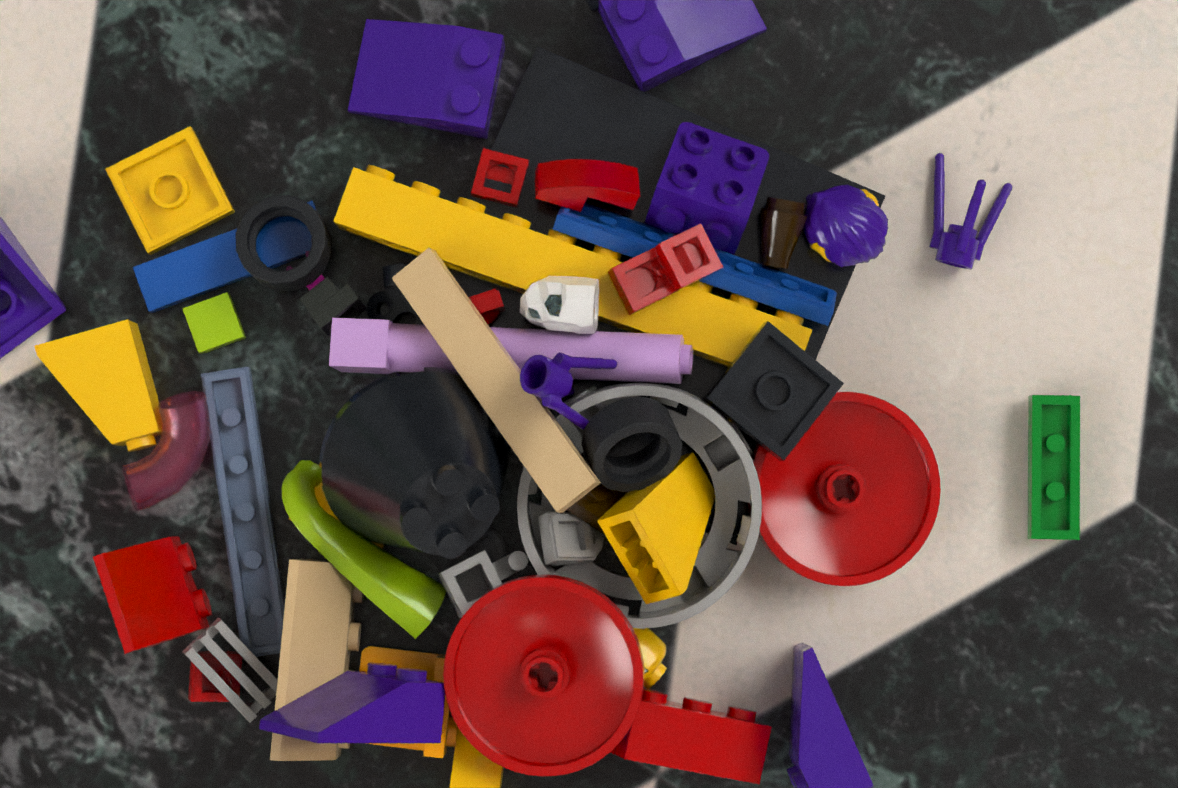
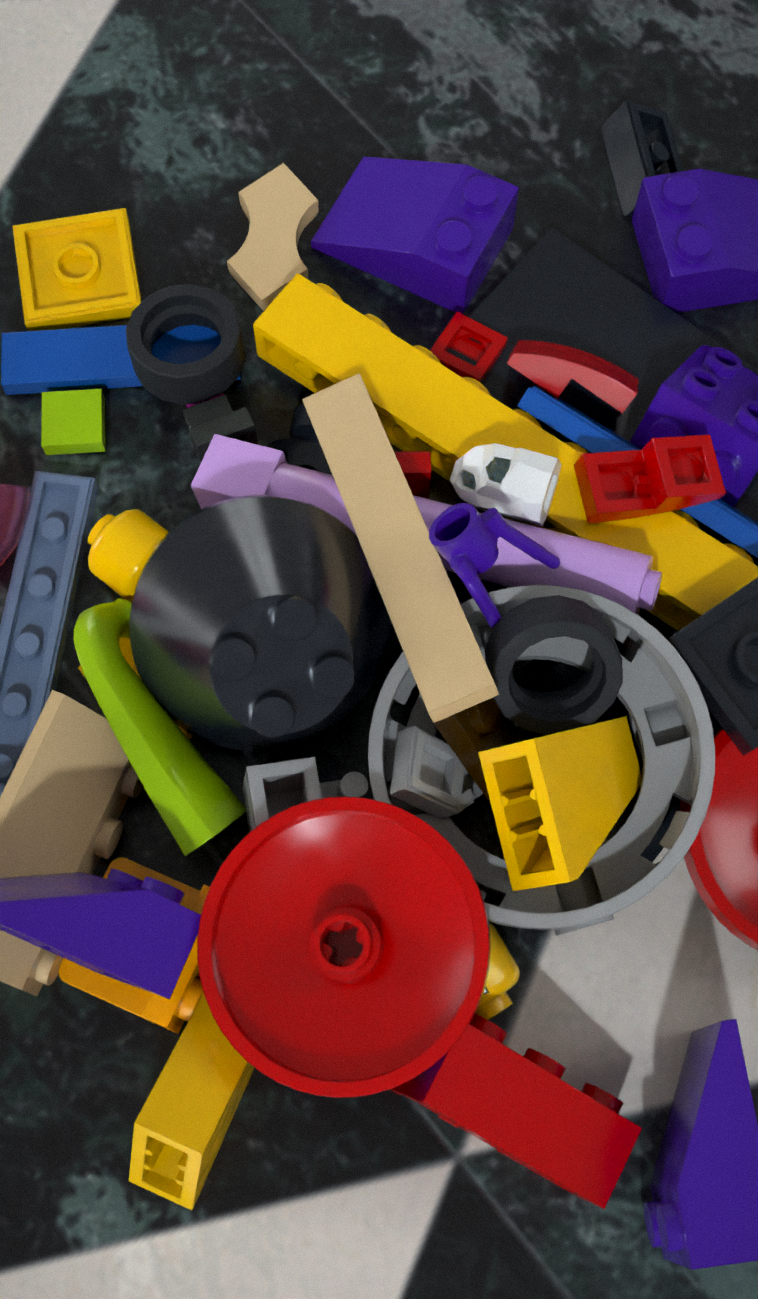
camera: 20 degrees right, 15 degrees down
none -> yellow head [88,509,169,602]
none -> tan tile [227,163,319,311]

